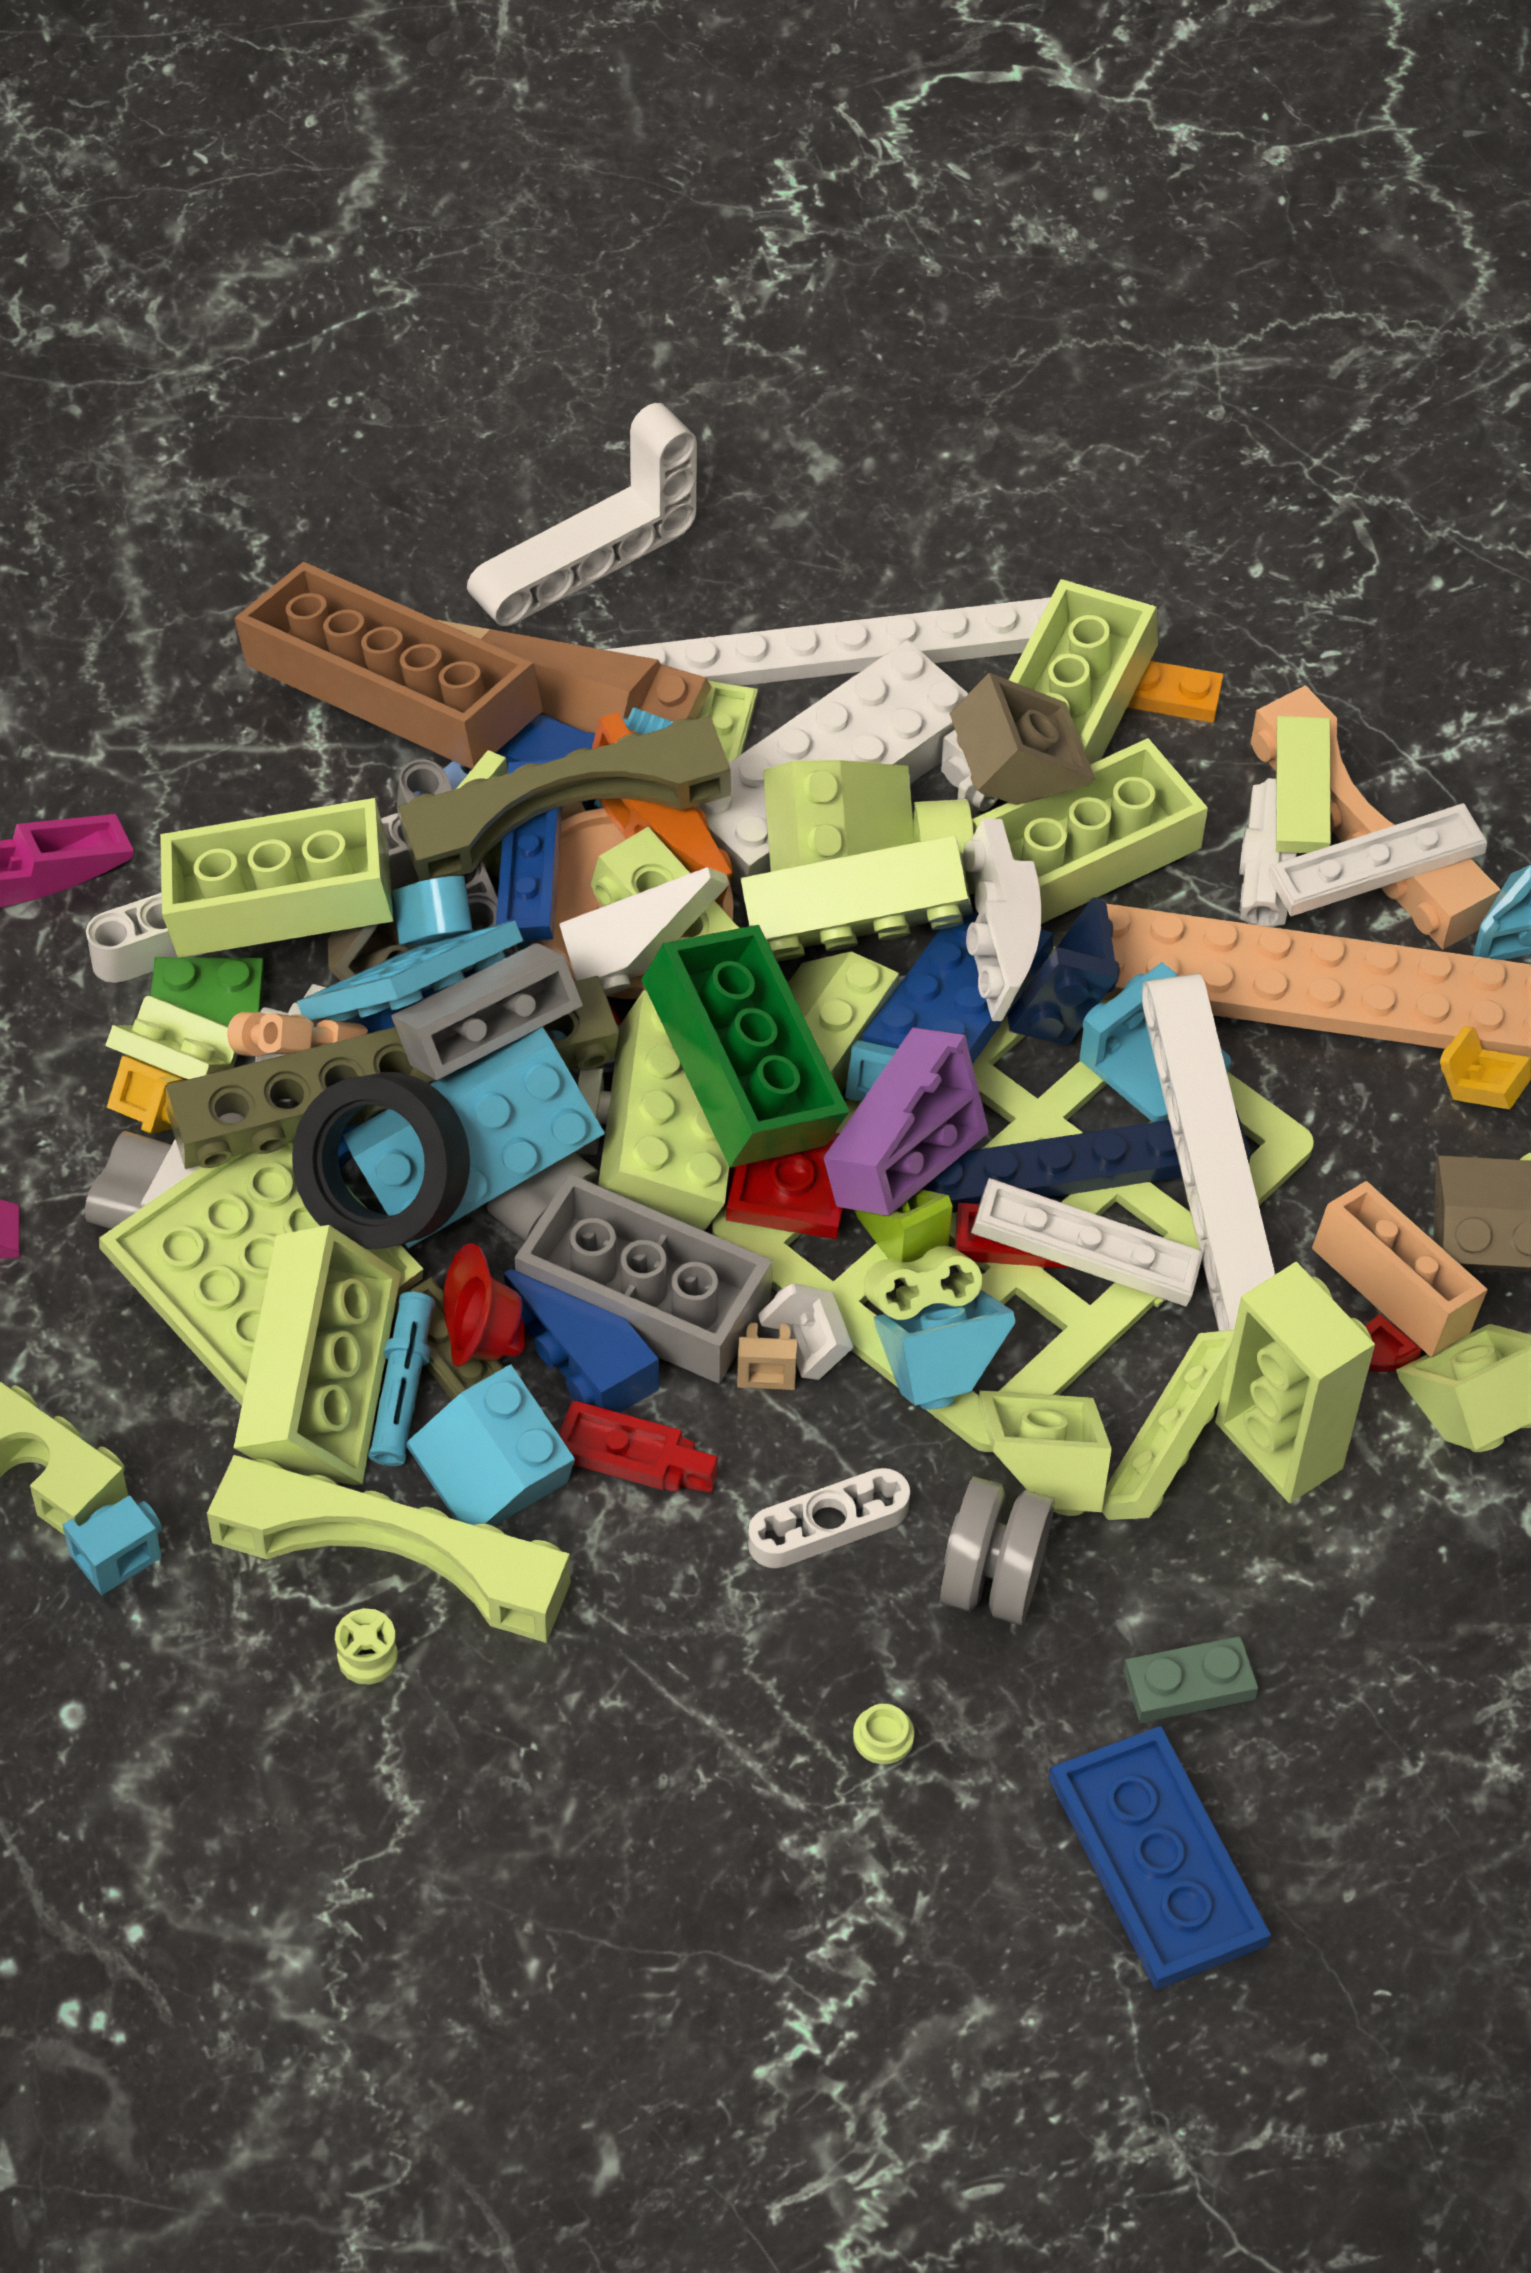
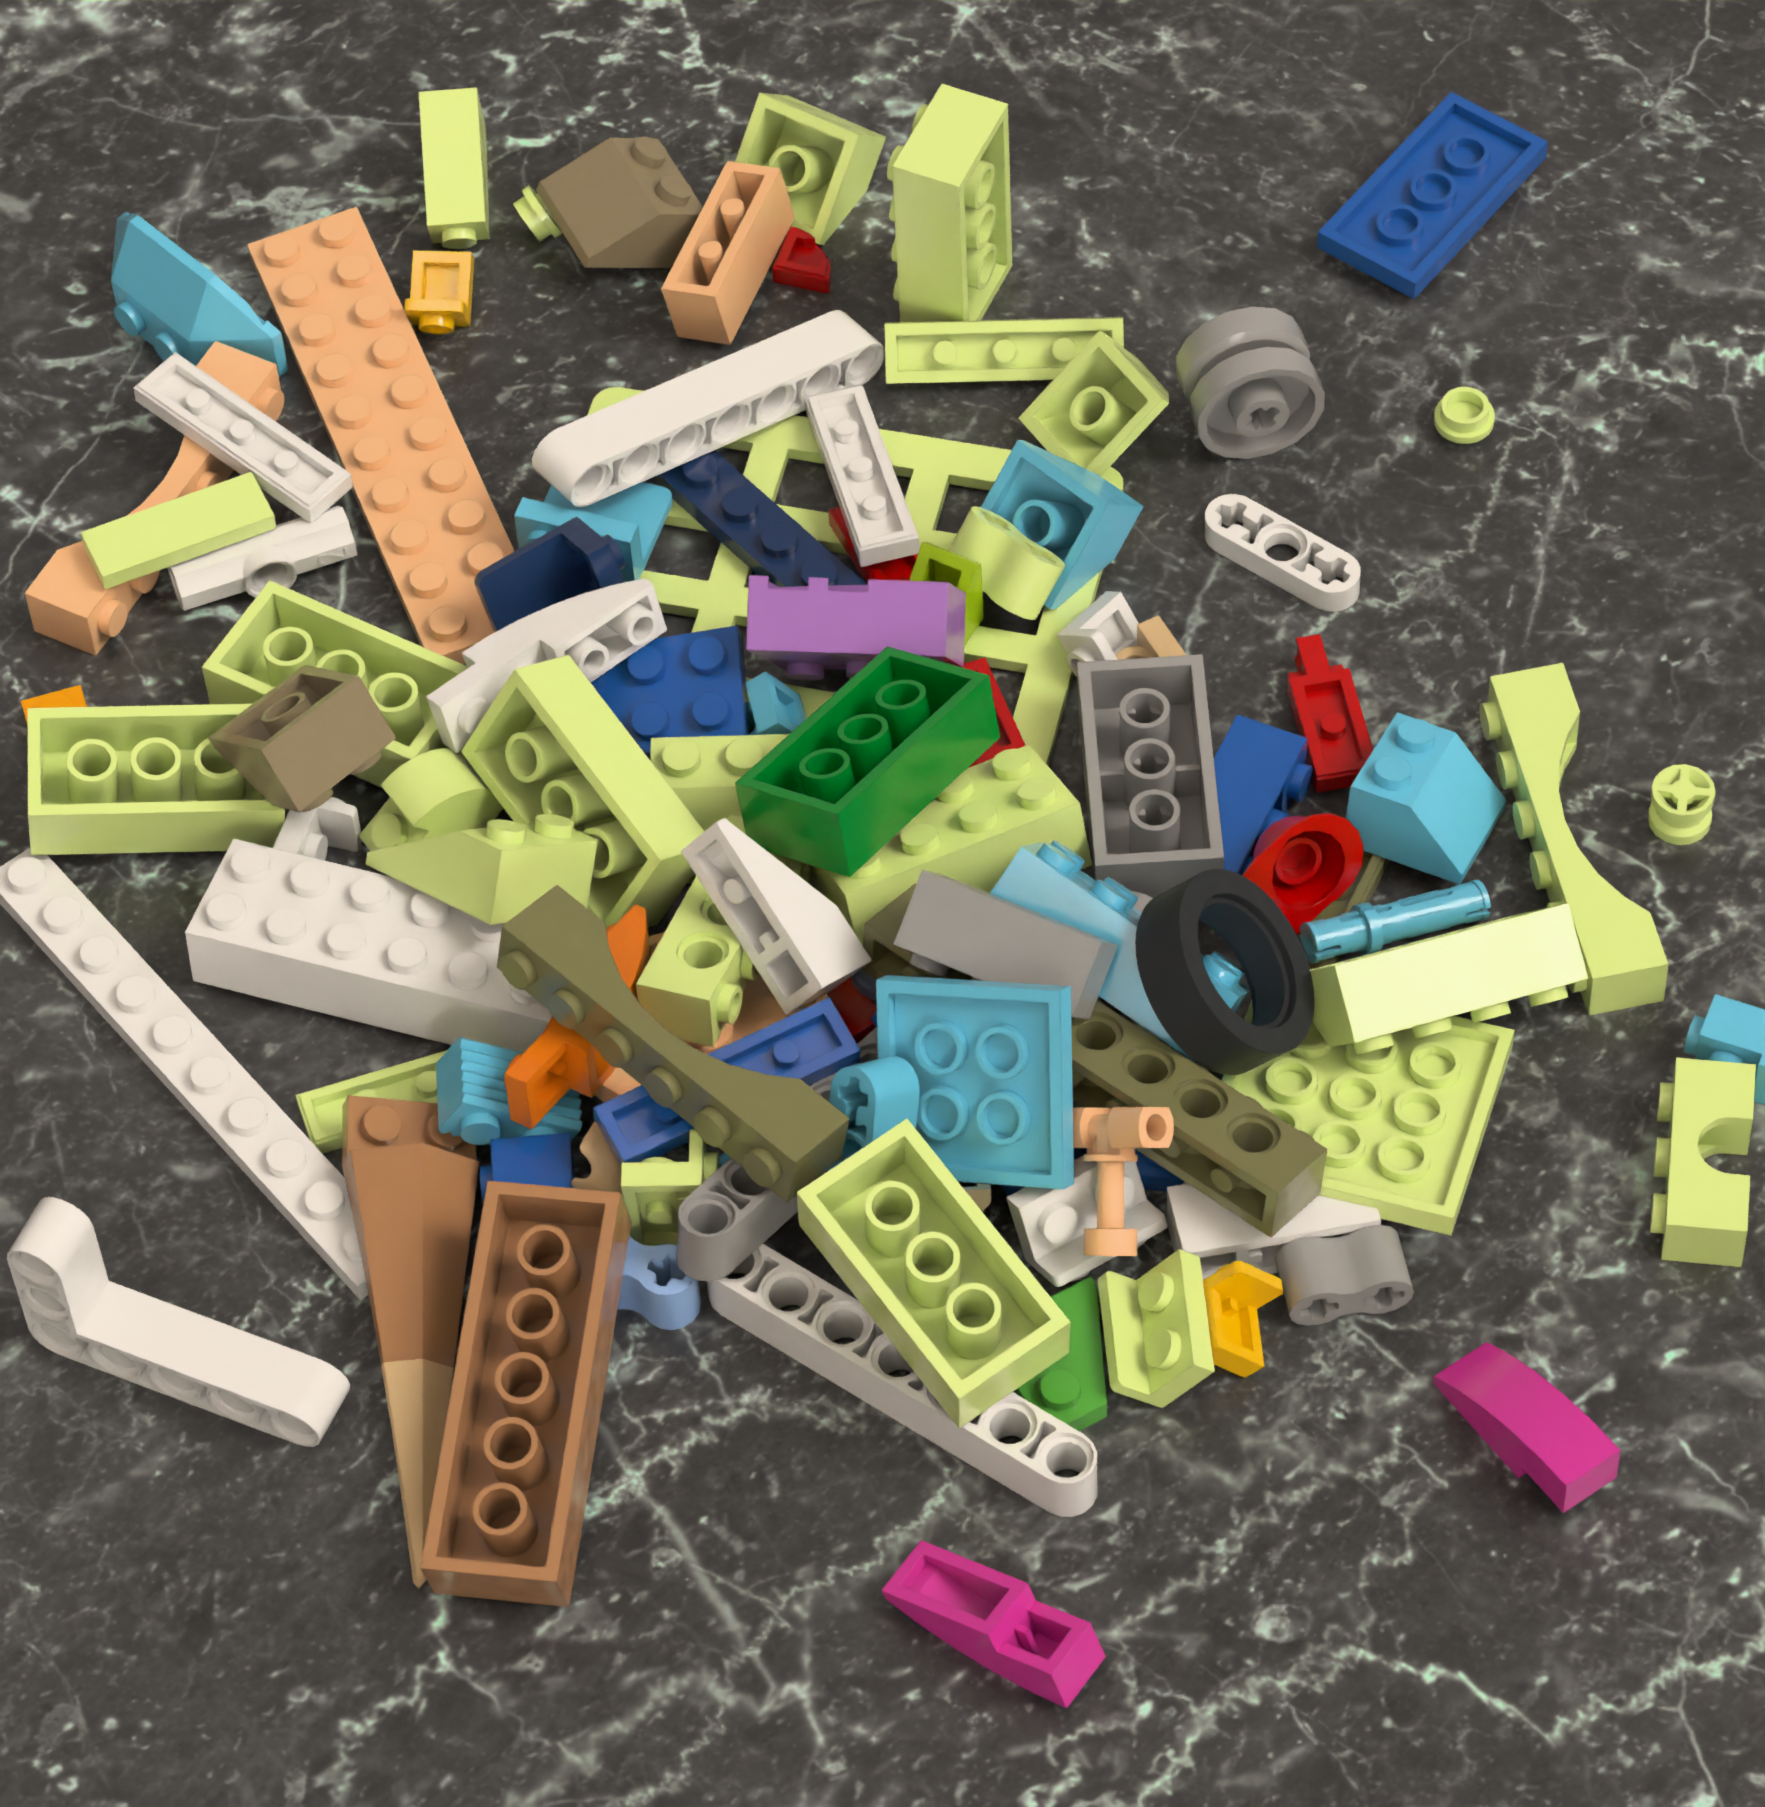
camera: 115 degrees left, 0 degrees up
sand green plate [1123,1636,1258,1723] -> none

